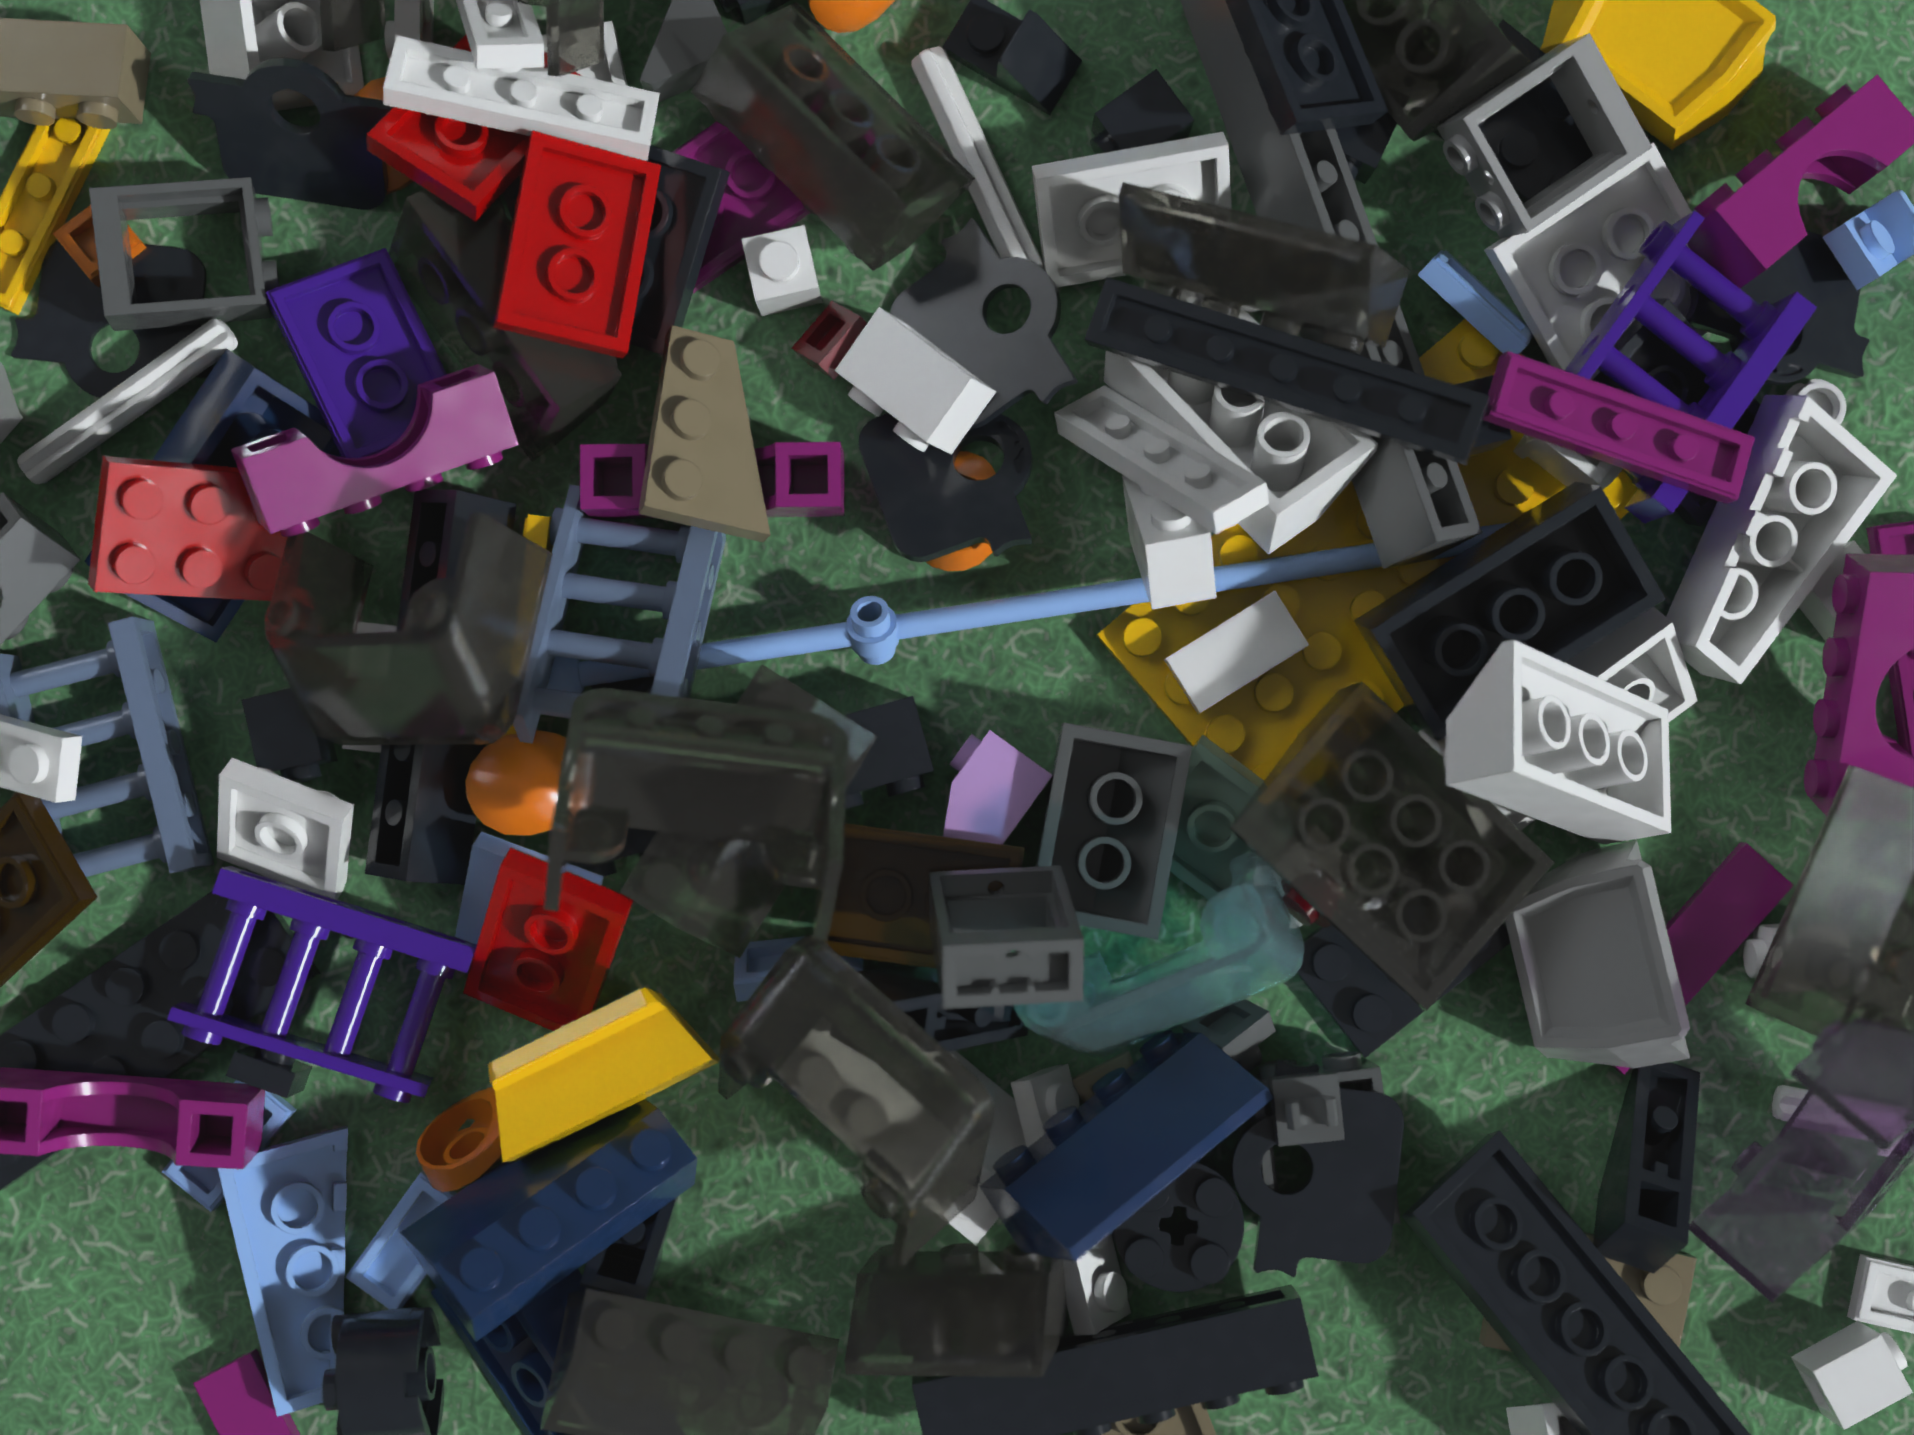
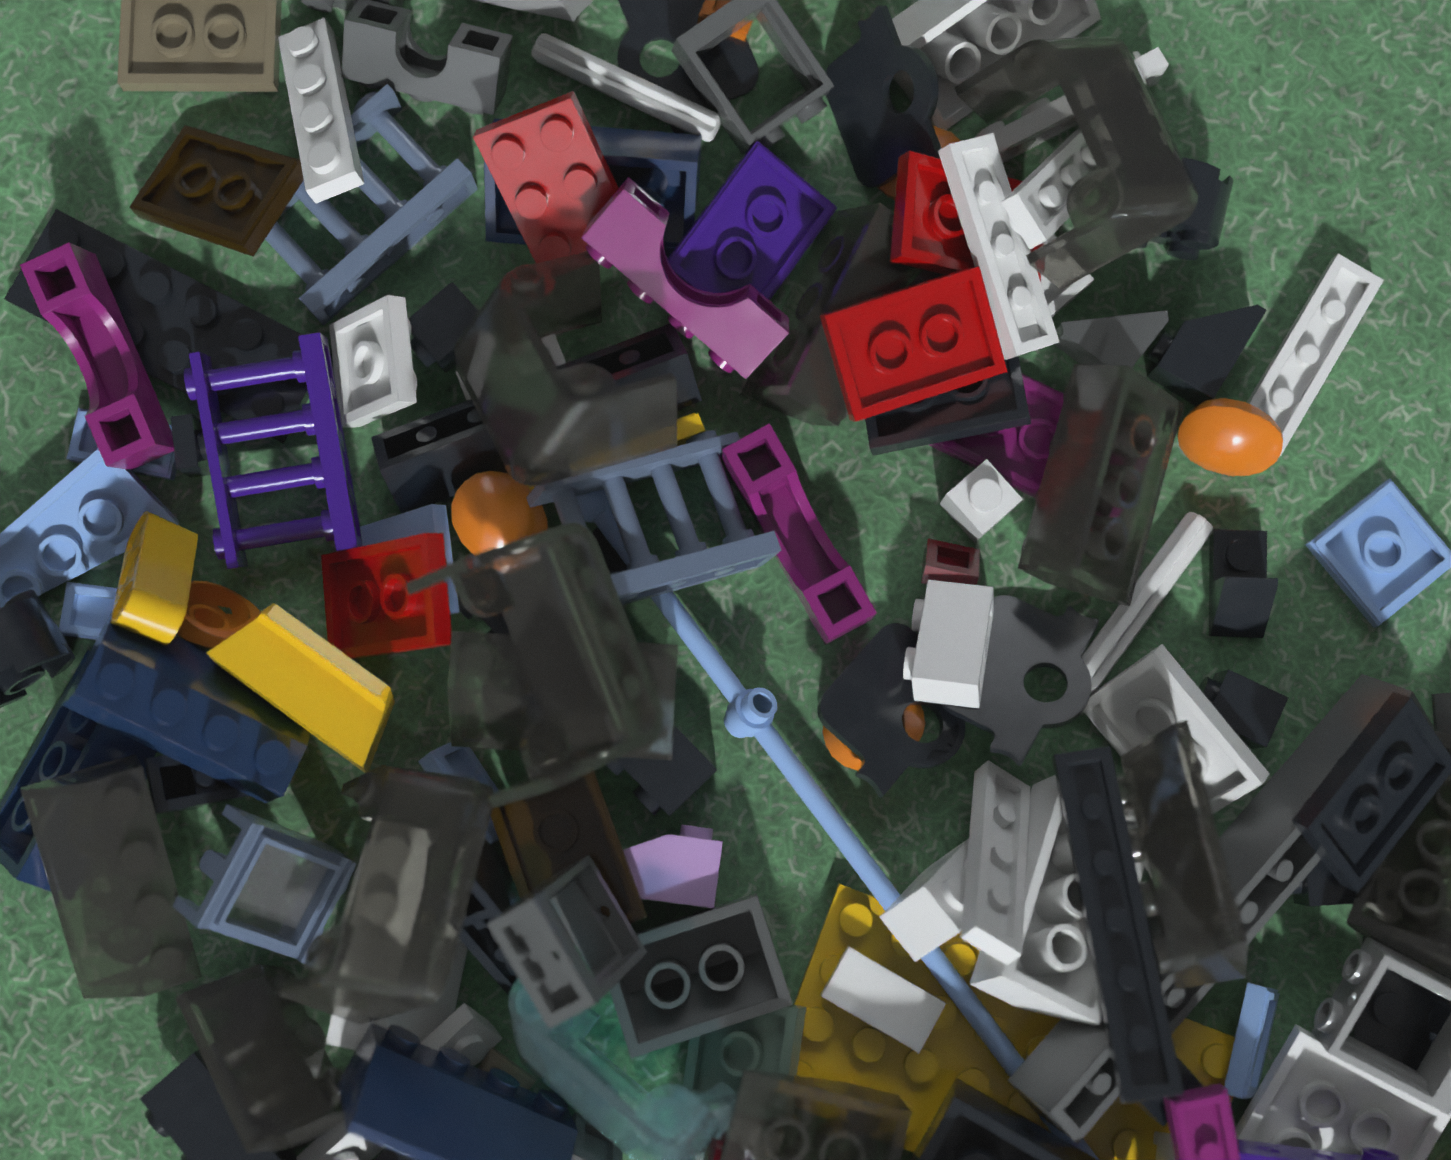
camera: 60 degrees right, 5 degrees down
dark tan wing [638,325,770,542] -> none
none -> yellow beam [111,511,198,646]
none -> sand blue window [172,804,357,964]

